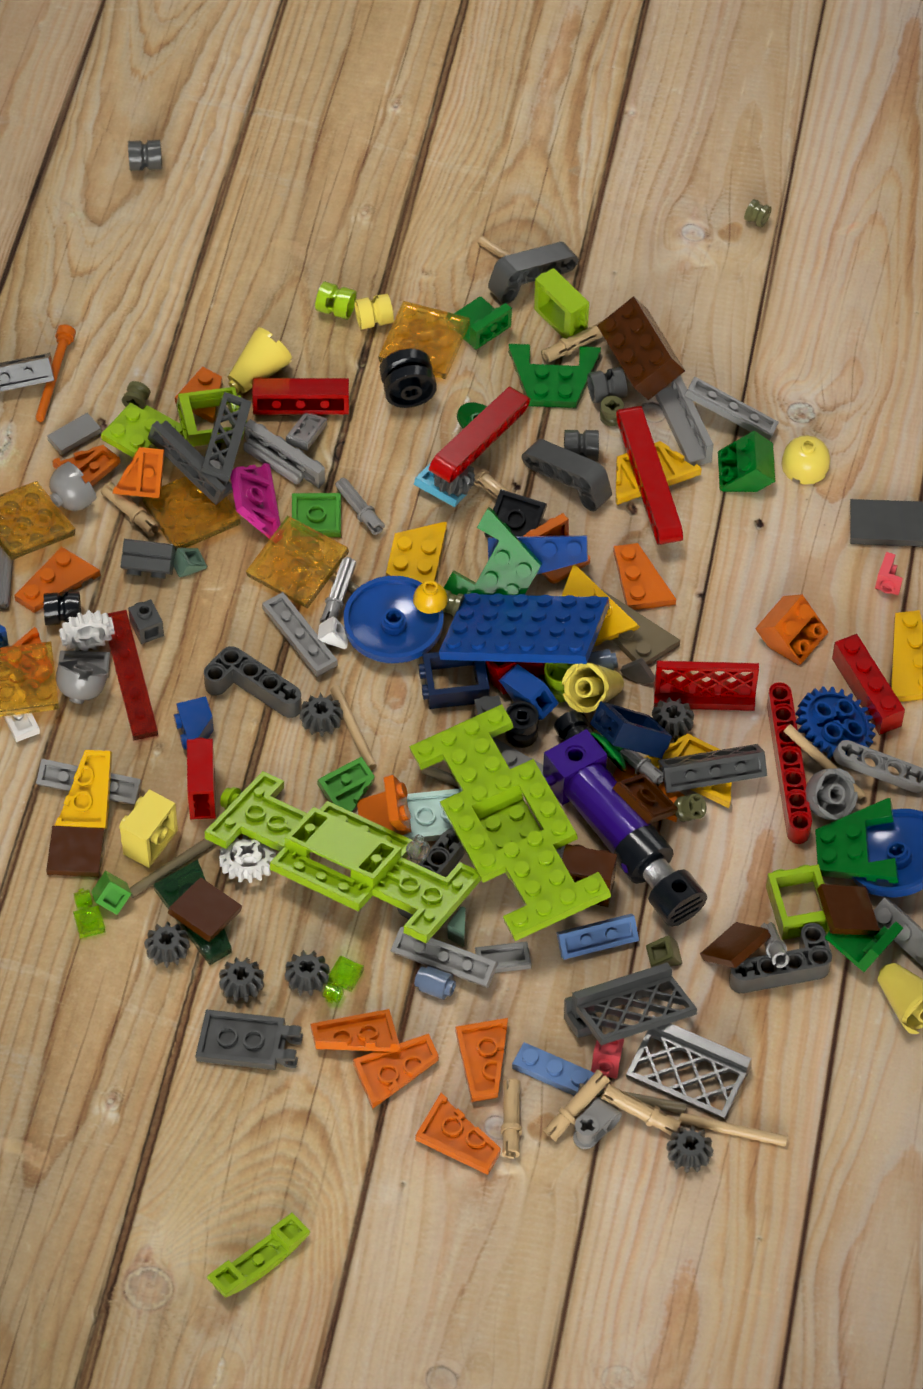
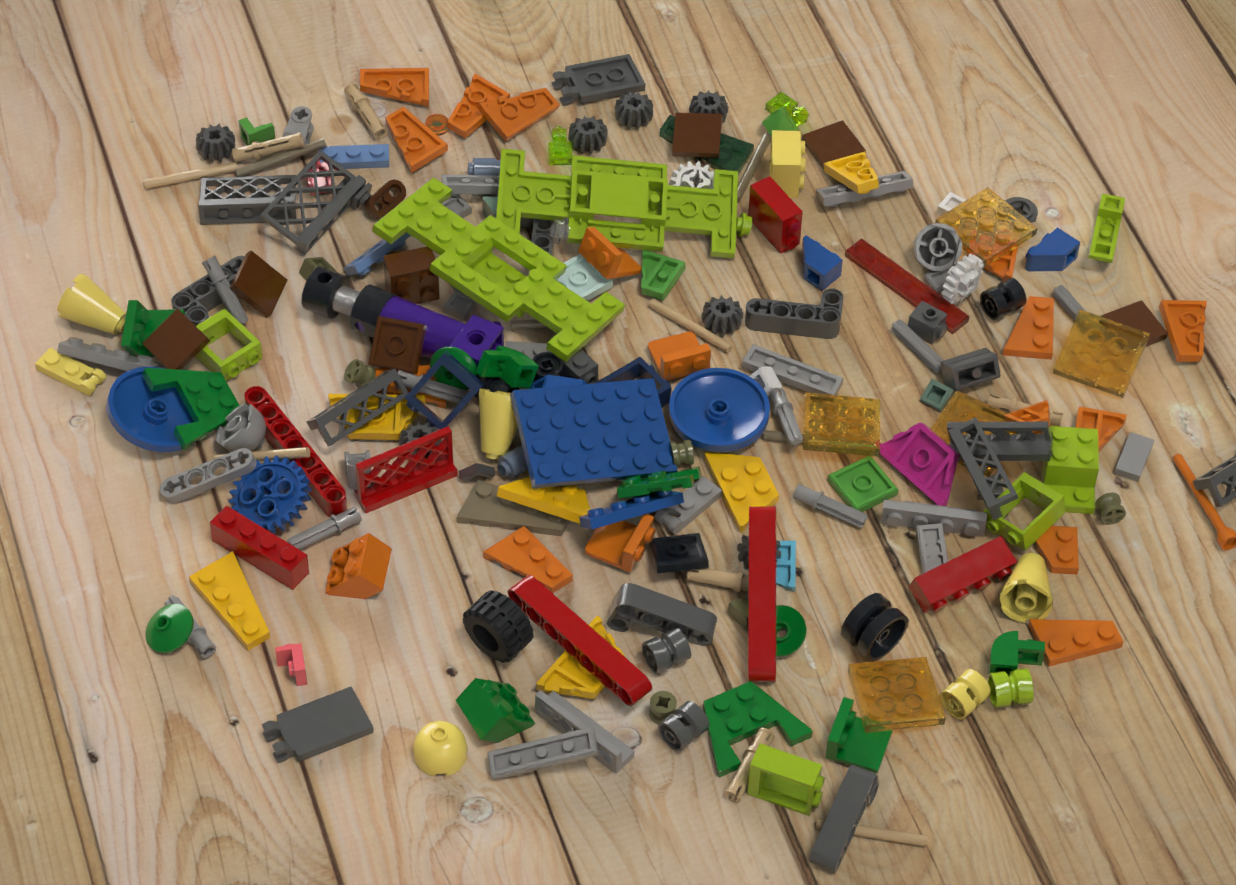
camera: 150 degrees right, 5 degrees down
light grey cylinder [49,462,97,511] -> none
yellow brick [413,580,448,614] -> none
tan pin [543,1069,610,1142] -> none
reddish brown brick [597,296,685,400] -> none
none -> bright green panel [238,117,275,146]
none -> light grey axle [287,506,362,550]
none -> light grey piece [344,450,371,490]
none -> reddish brown plate [365,179,406,219]
none -> clear orange tile [425,114,449,136]
none -> black tyre [462,590,534,663]
none -> green brick [476,346,539,388]
none -> orange bracket [648,331,711,381]
none -> light grey plate [654,476,722,534]
none -> olive slope [728,597,749,629]
none -> light grey axle [891,319,943,373]
none -> green brick [988,631,1045,675]
none -> orange wing [1028,619,1123,667]

